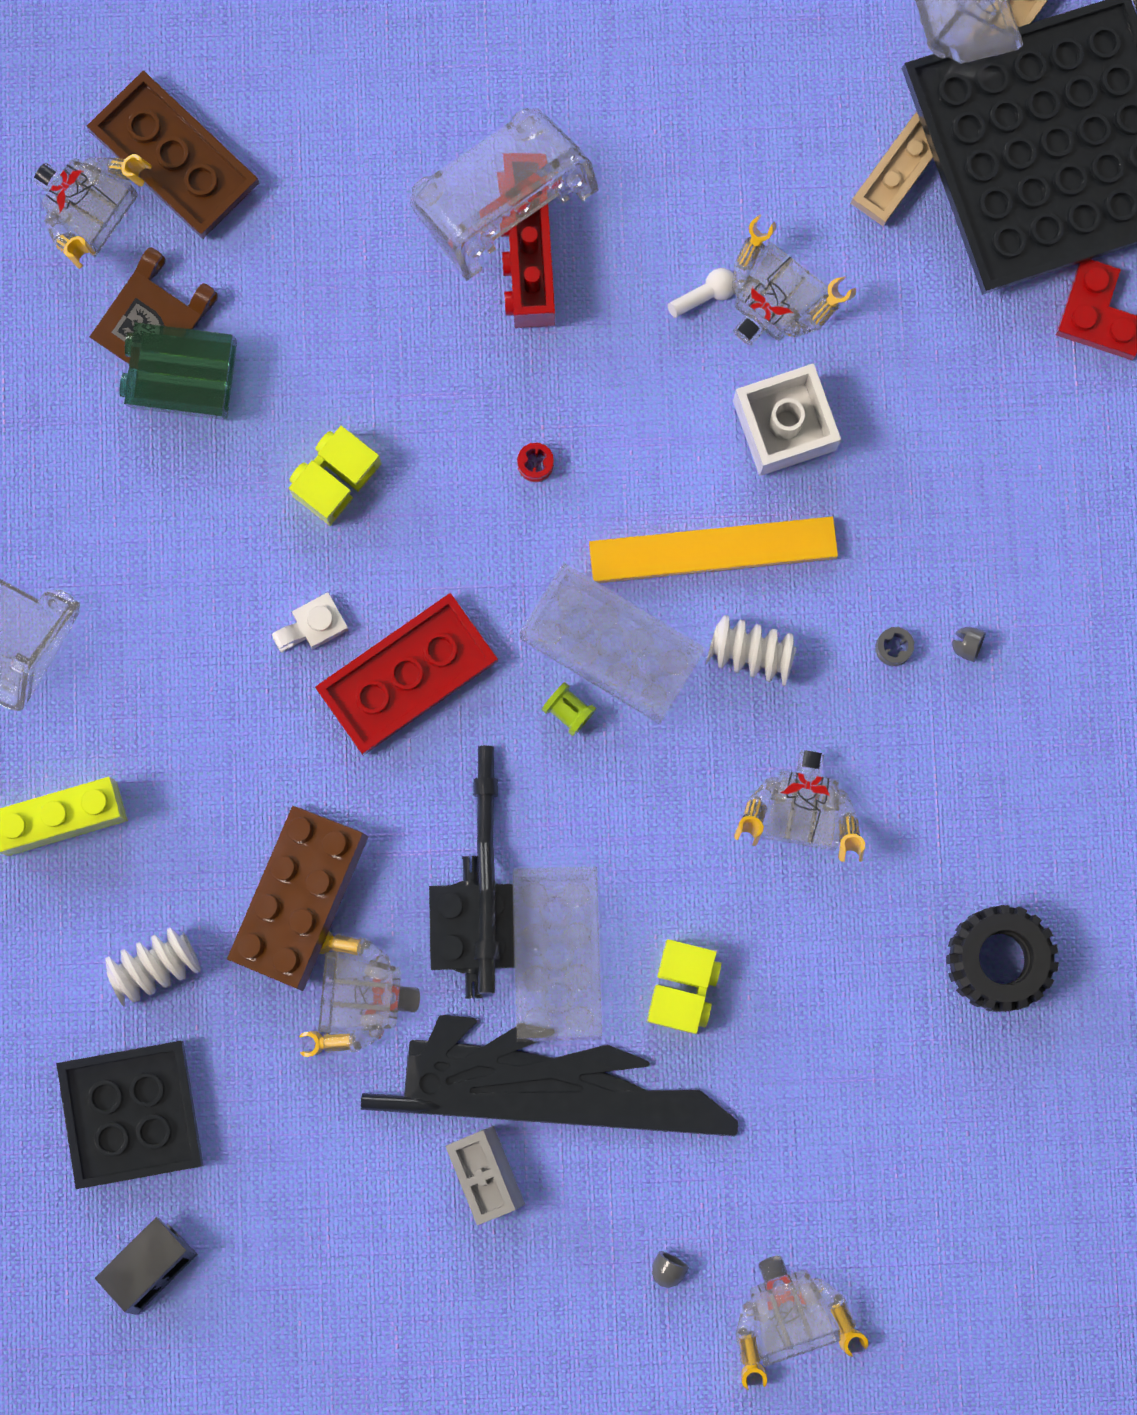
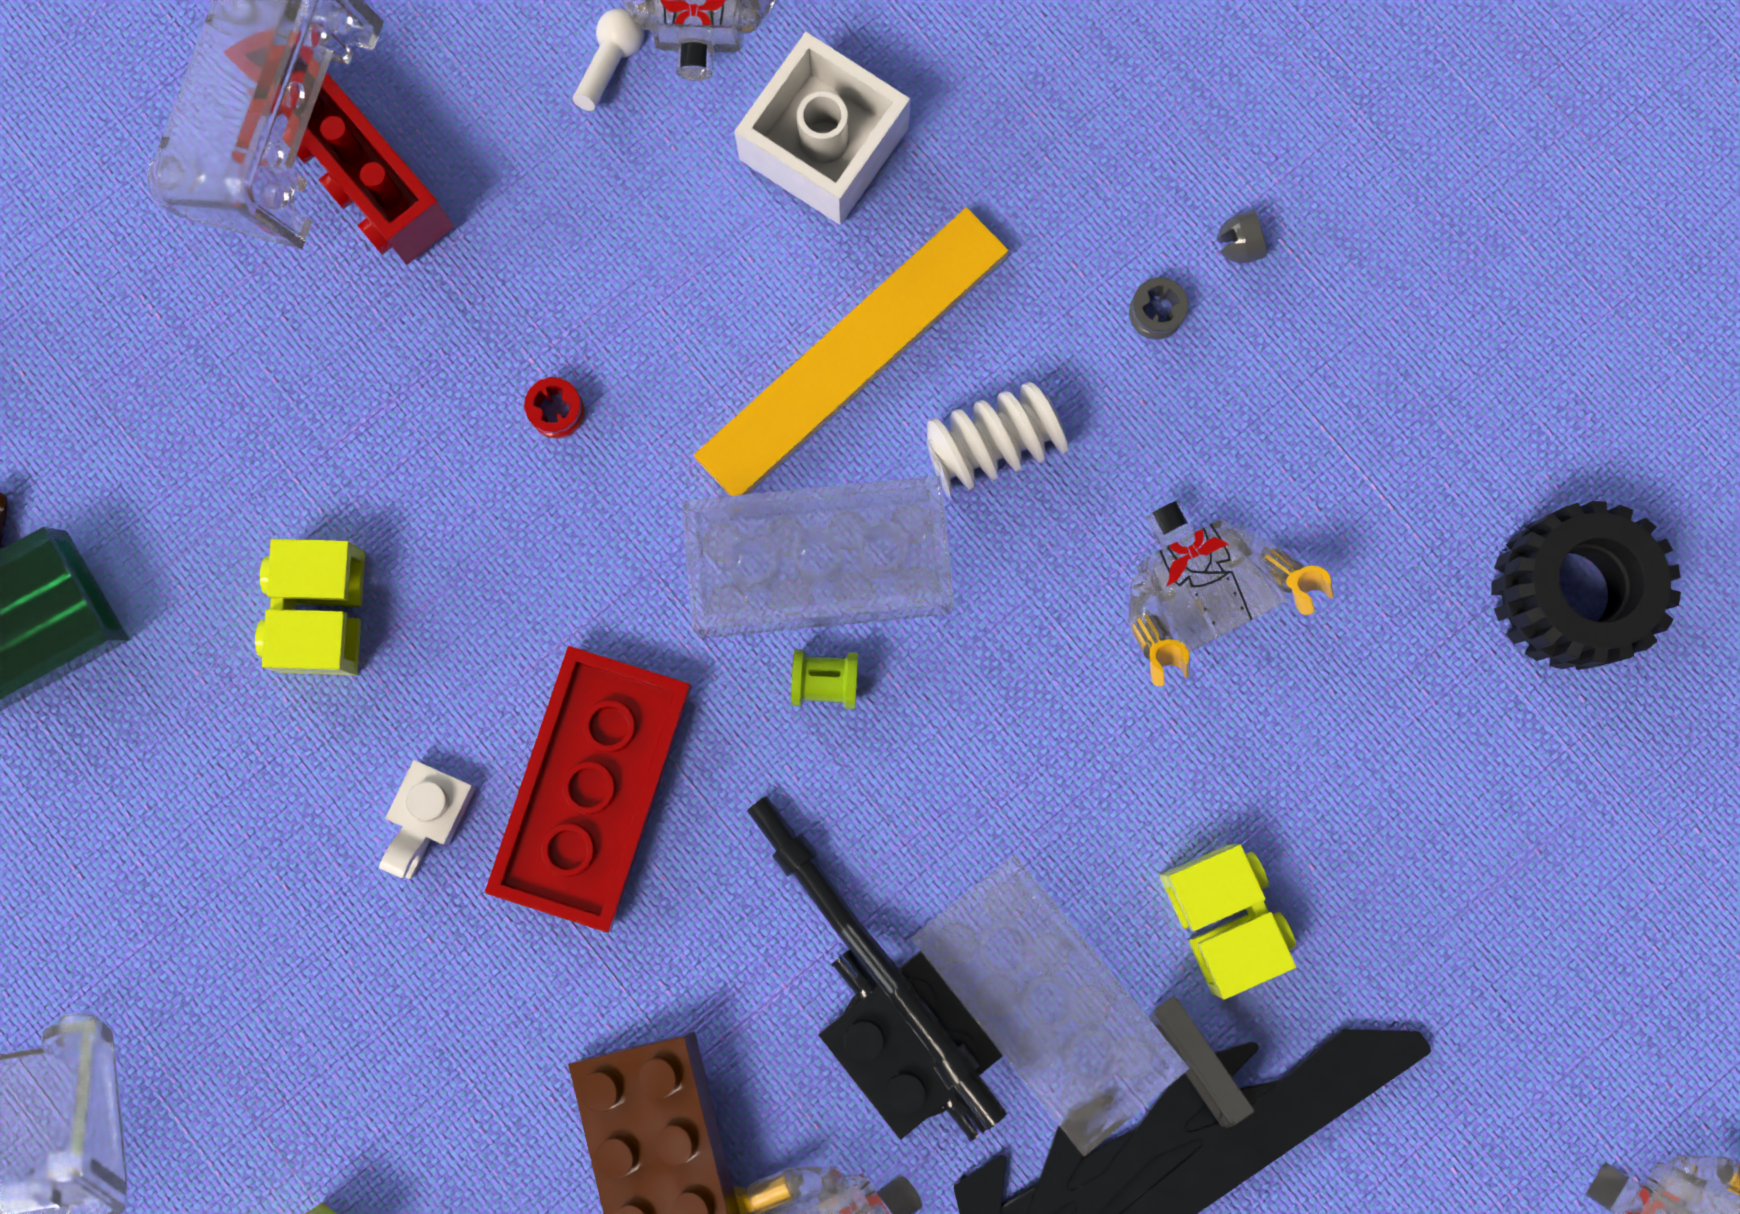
camera: 35 degrees left, 0 degrees up
none -> dark grey tile [1149,995,1255,1129]

